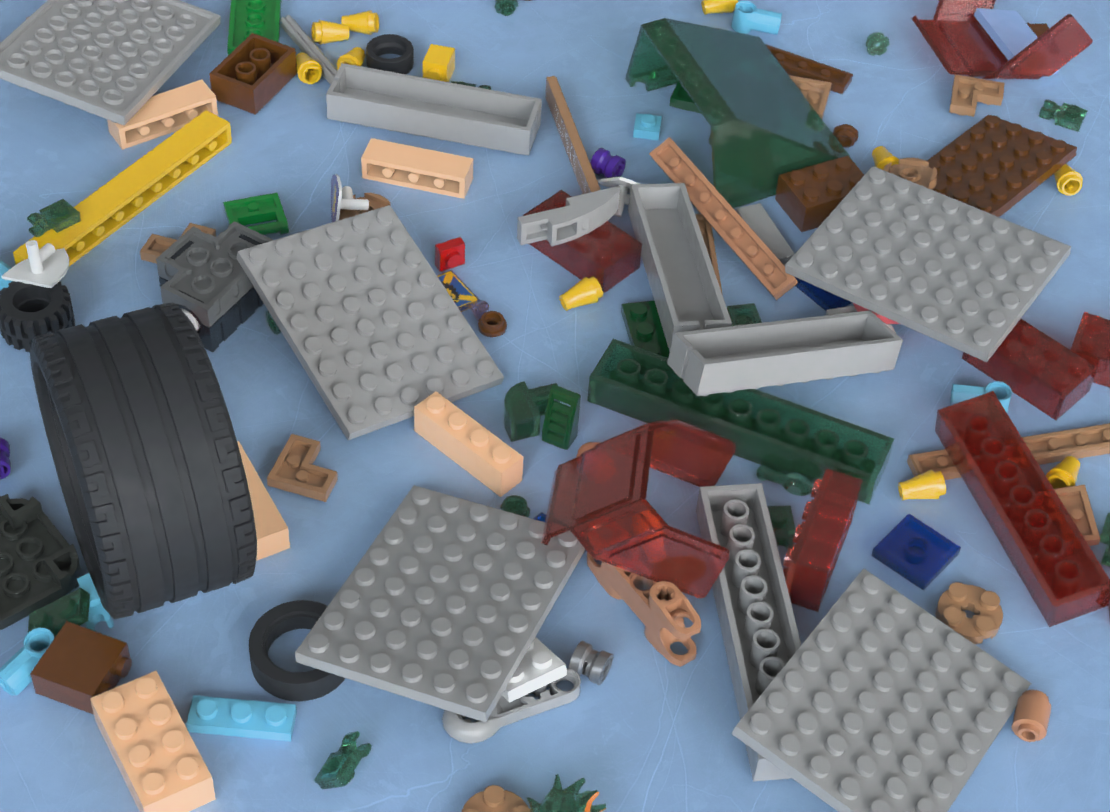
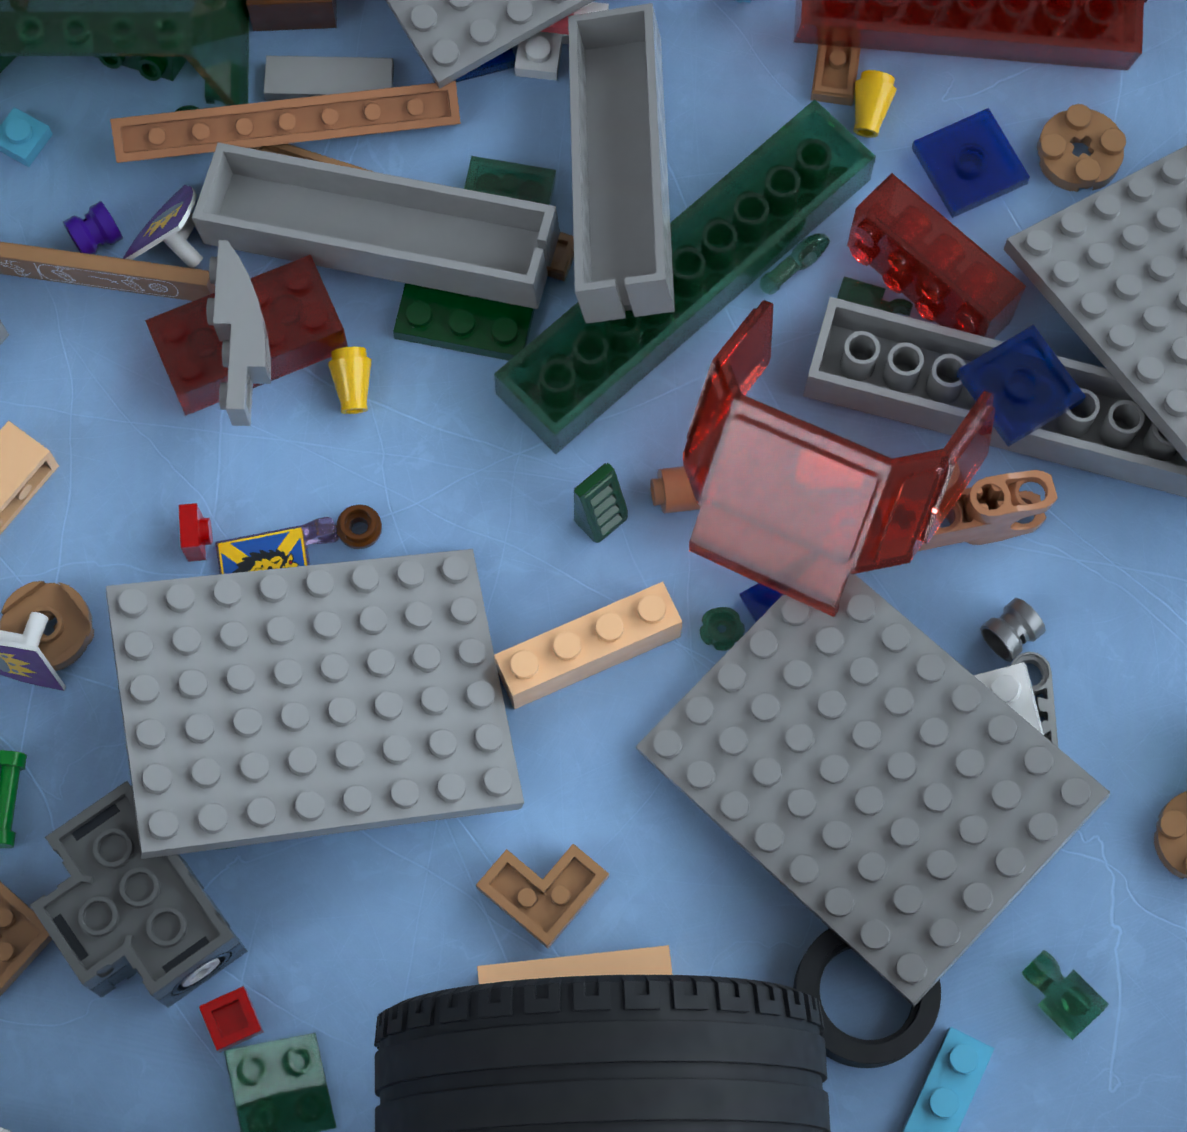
camera: 65 degrees left, 25 degrees up
clear green brick [503,381,560,442] -> none
none -> clear blue plate [957,325,1086,447]

